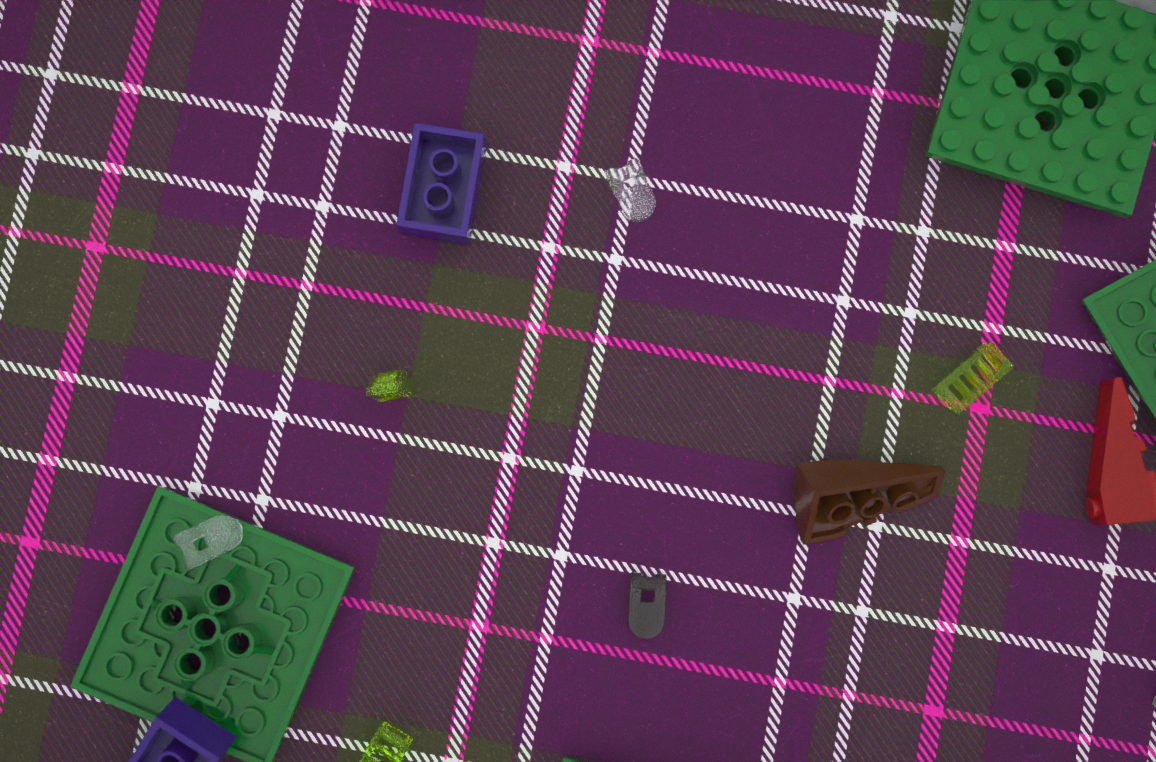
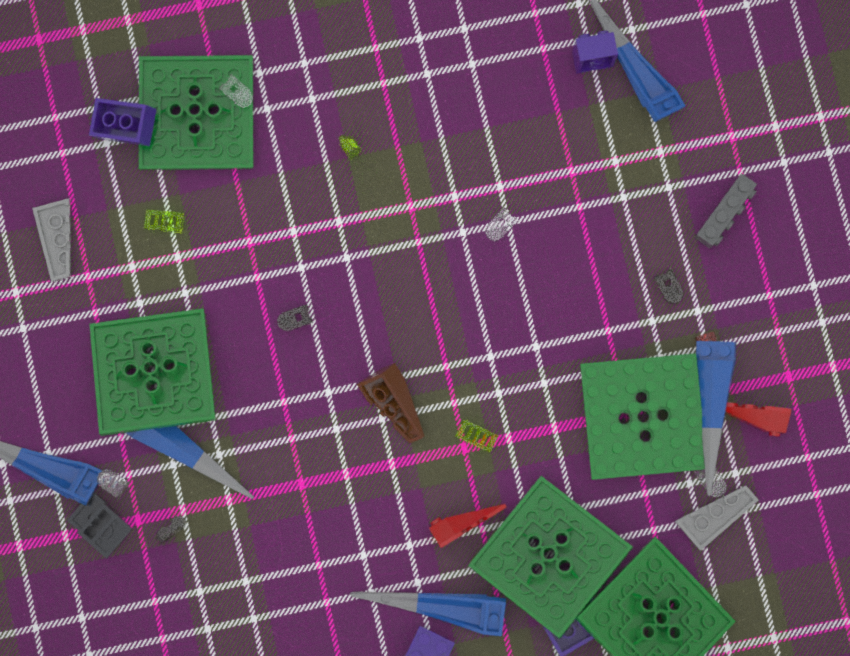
camera: 70 degrees right, 0 degrees up
dark purple brick [396,123,487,245] -> none

